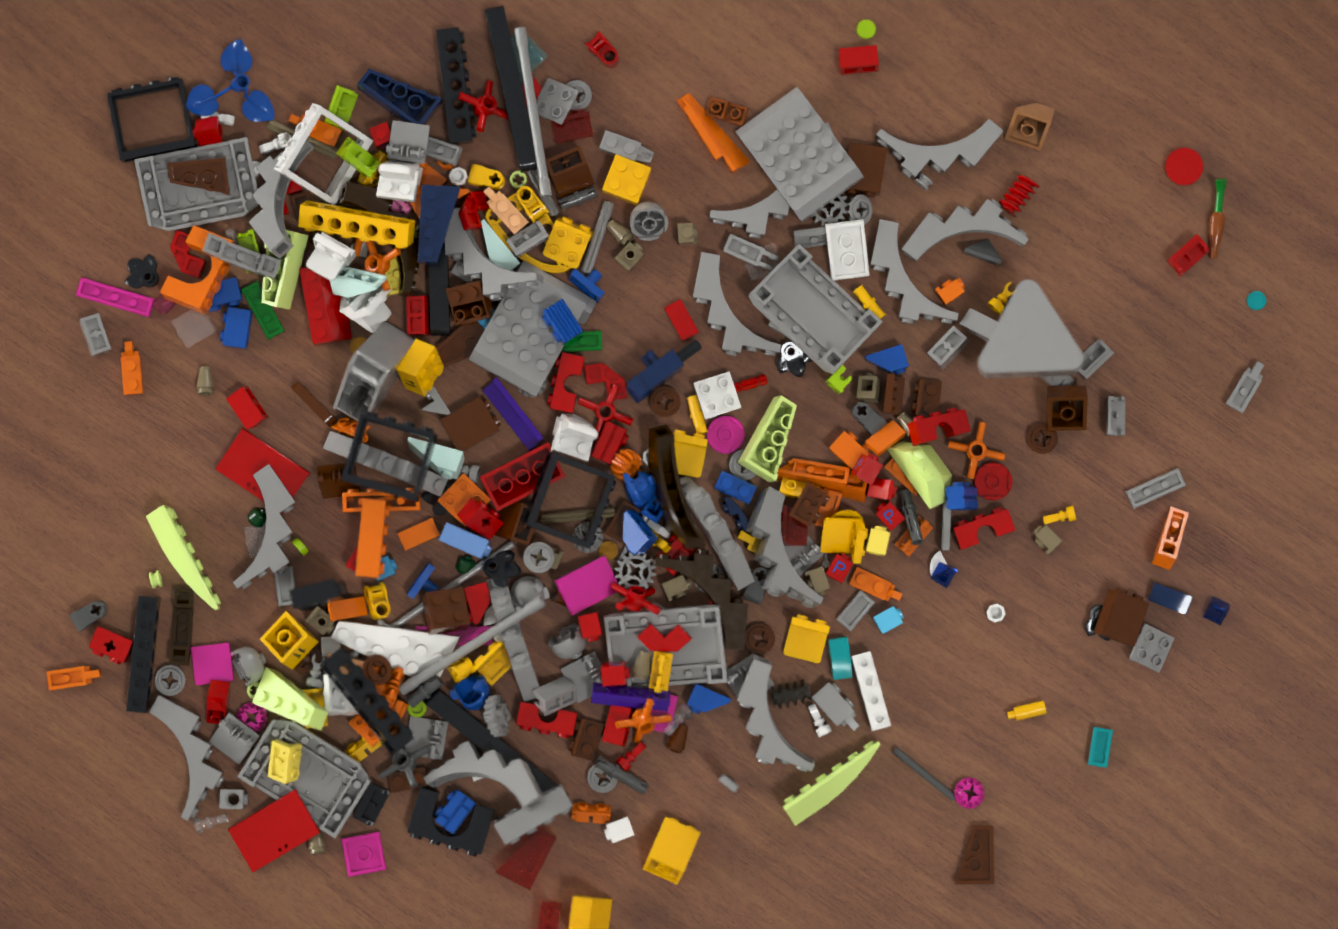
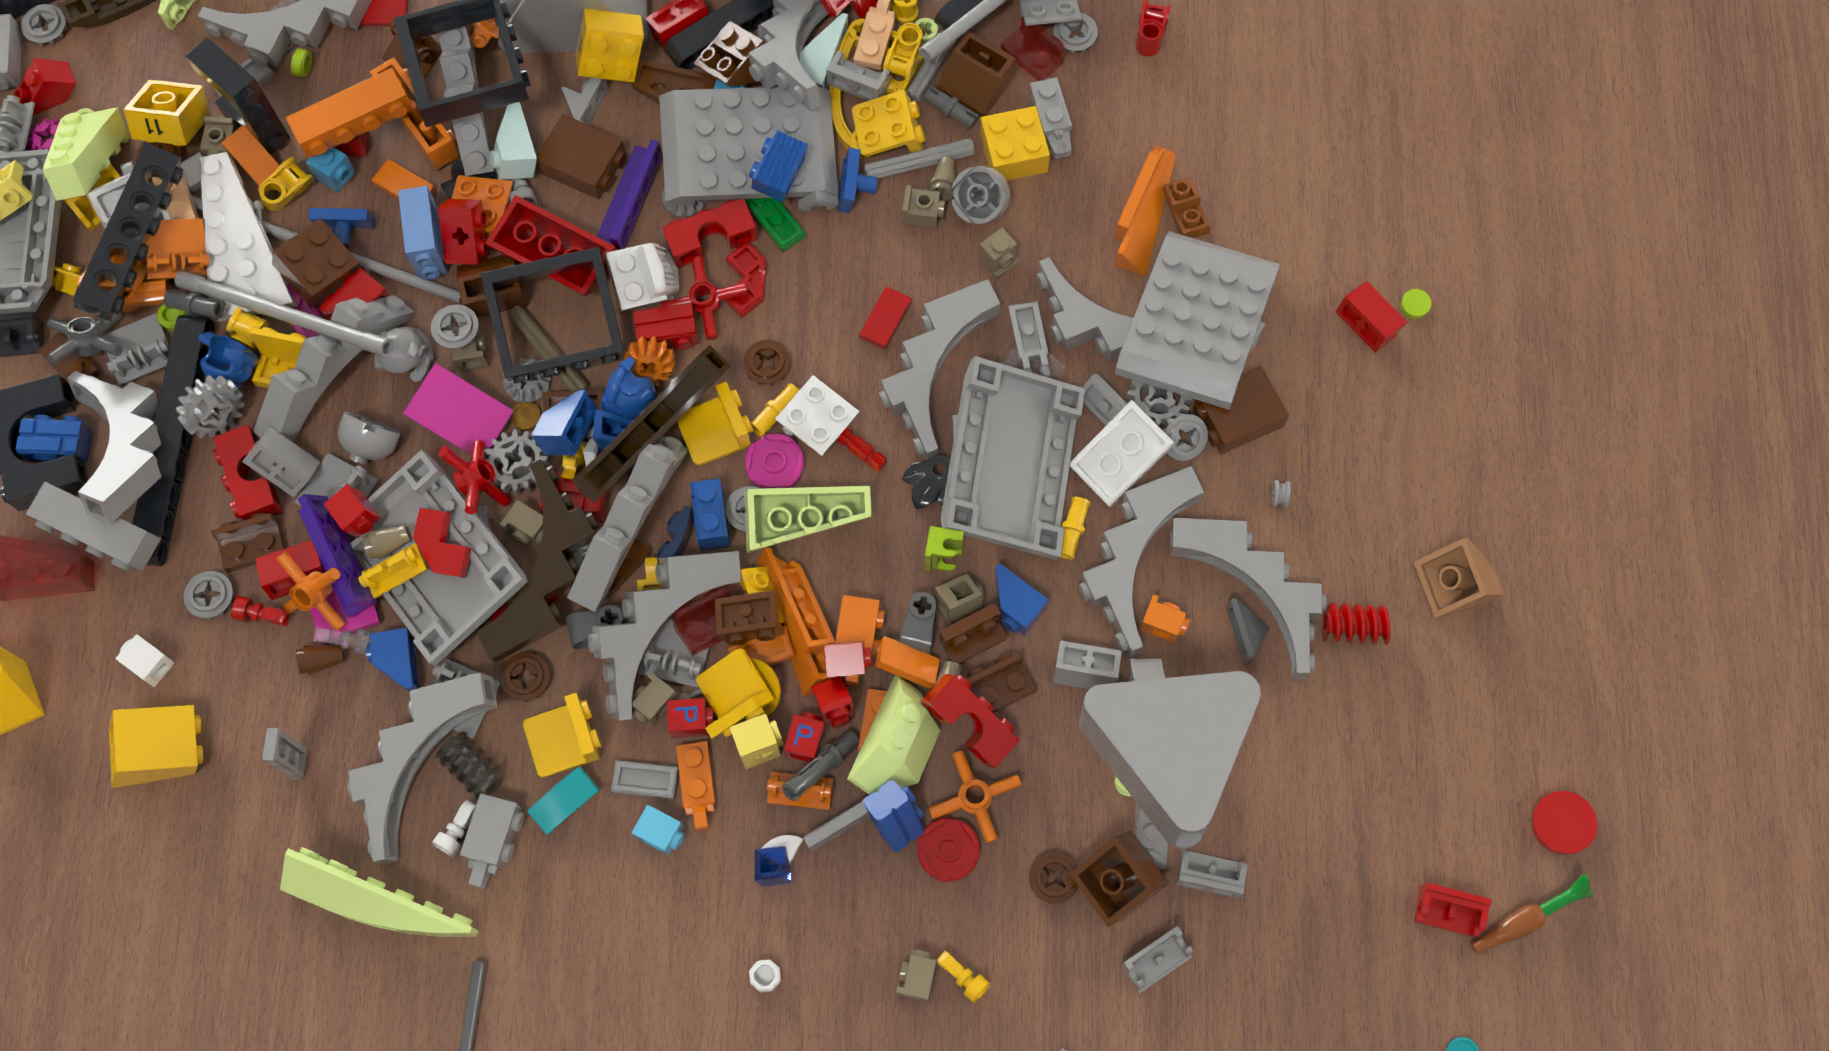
camera: 55 degrees right, 15 degrees down
dark pink tile [191,643,234,686] -> none
light grey cylinder [231,647,266,687] -> none
reddish brown gear [363,655,392,686] -> none
dark green piece [455,554,476,574] -> none
black plate [483,551,521,587] -> none
orange hinge [571,802,611,824] -> none
red brick [578,612,603,642] -> none
dark grey pin [594,756,649,795] -> none
dark blue piece [626,340,702,403] -> none
white brick [851,651,891,731] -> none
light grey arch [876,119,1003,179] -> none
red arch [952,507,1015,550] -> none

